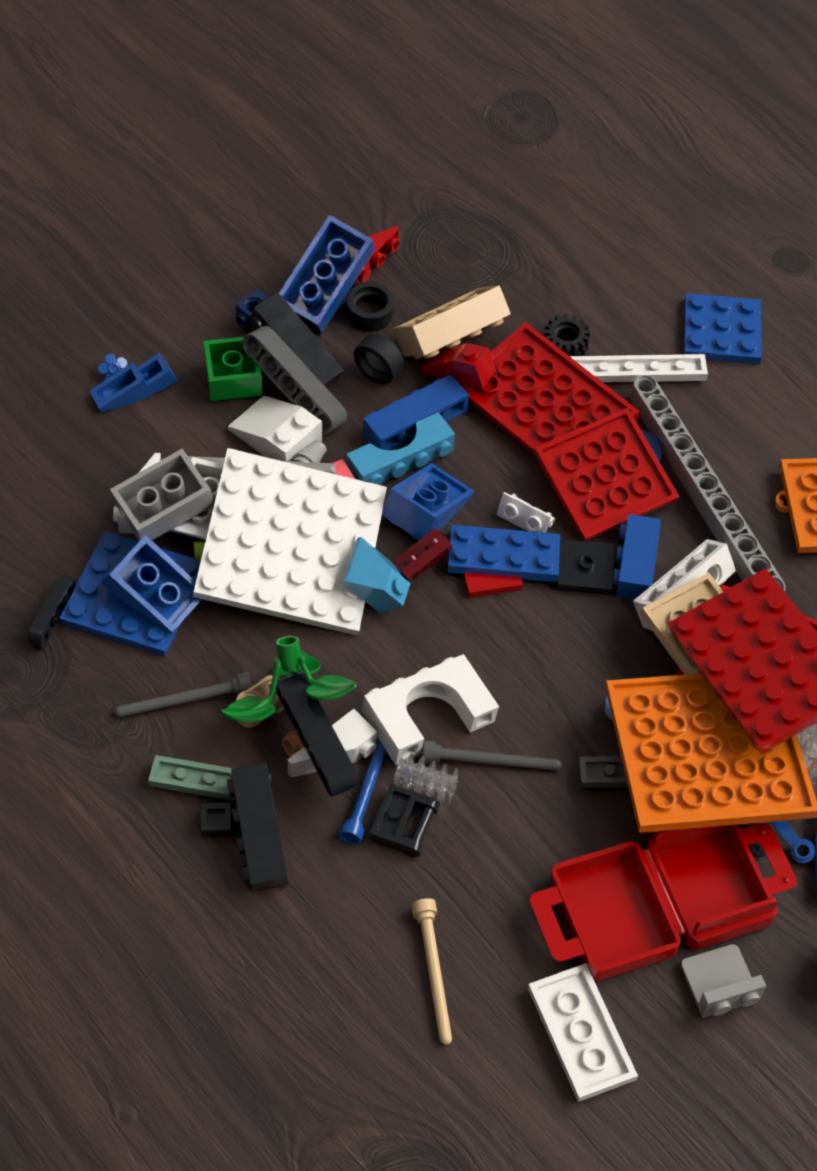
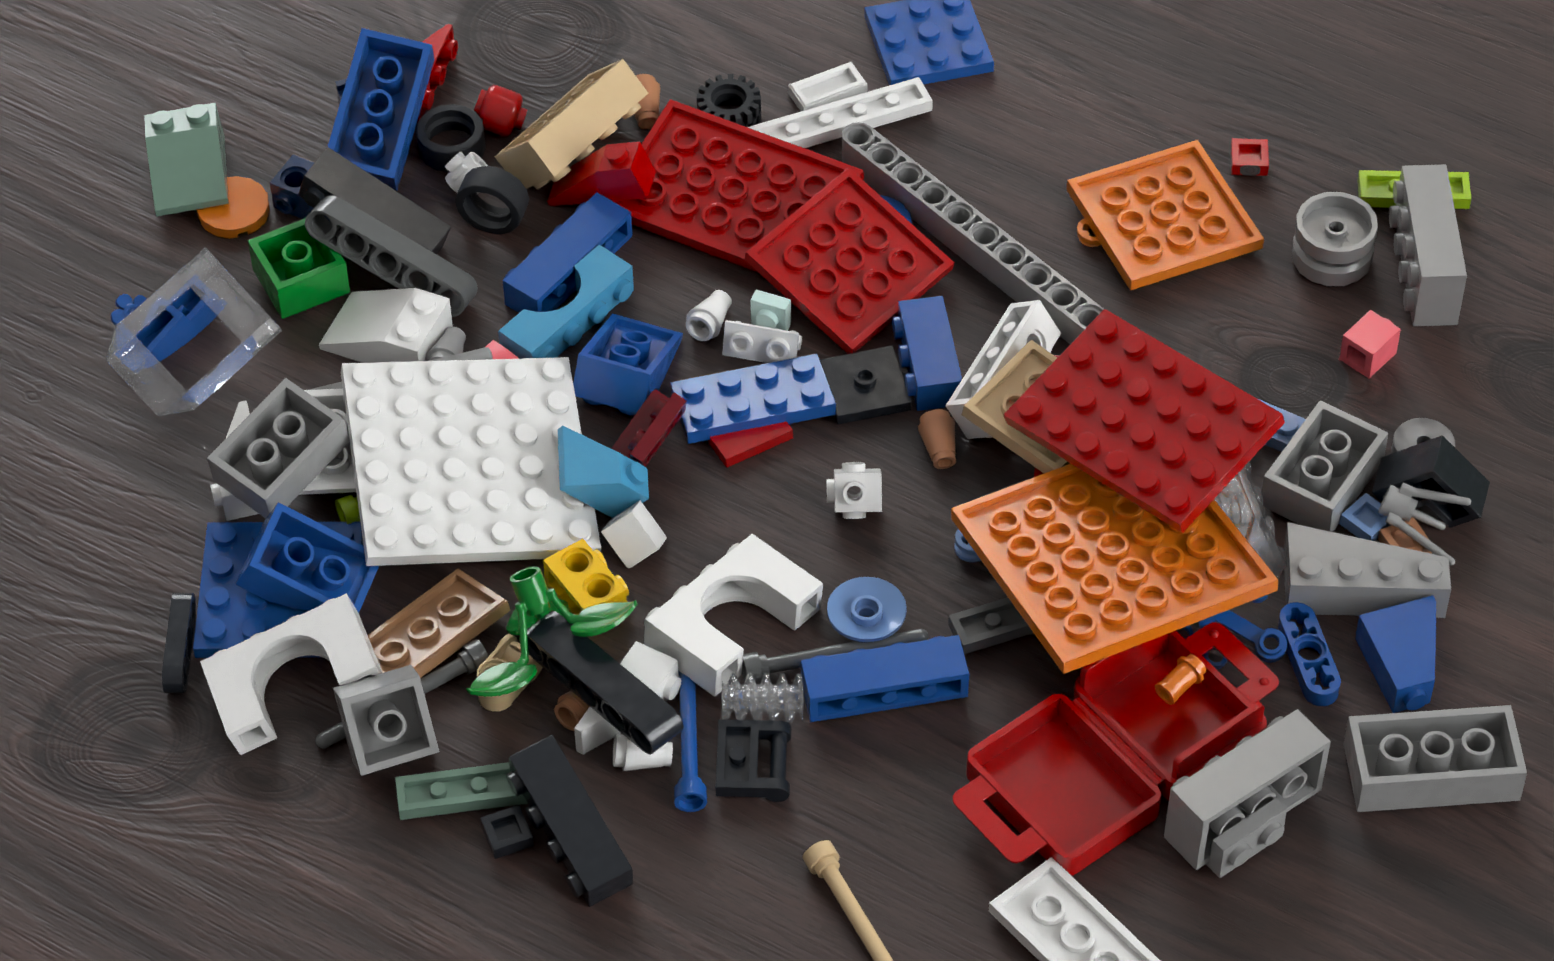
camera: 15 degrees left, 5 degrees down
none -> clear wedge [106,247,282,417]
none -> sand green slope [144,103,229,216]
none -> orange tile [197,176,270,239]
none -> white arch [200,593,382,755]
none -> light grey brick [333,665,440,776]
none -> medium nougat tile [368,569,510,678]
none -> white gear [445,152,488,194]
none -> red head [474,85,528,137]
none -> yellow brick [543,538,629,615]
none -> white panel [601,500,667,568]
none -> white cone [612,734,673,771]
none -> nougat cone [634,74,660,129]
none -> white cone [686,290,732,341]
none -> light aqua plate [750,289,791,331]
none -> white tile [788,62,867,111]
none -> blue brick [801,635,969,722]
none -> white brick [826,462,882,519]
none -> medium blue dish [827,577,906,642]
none -> nougat cone [918,409,956,469]
none -> orange pin [1155,654,1206,705]
none -> light grey brick [1164,709,1331,870]

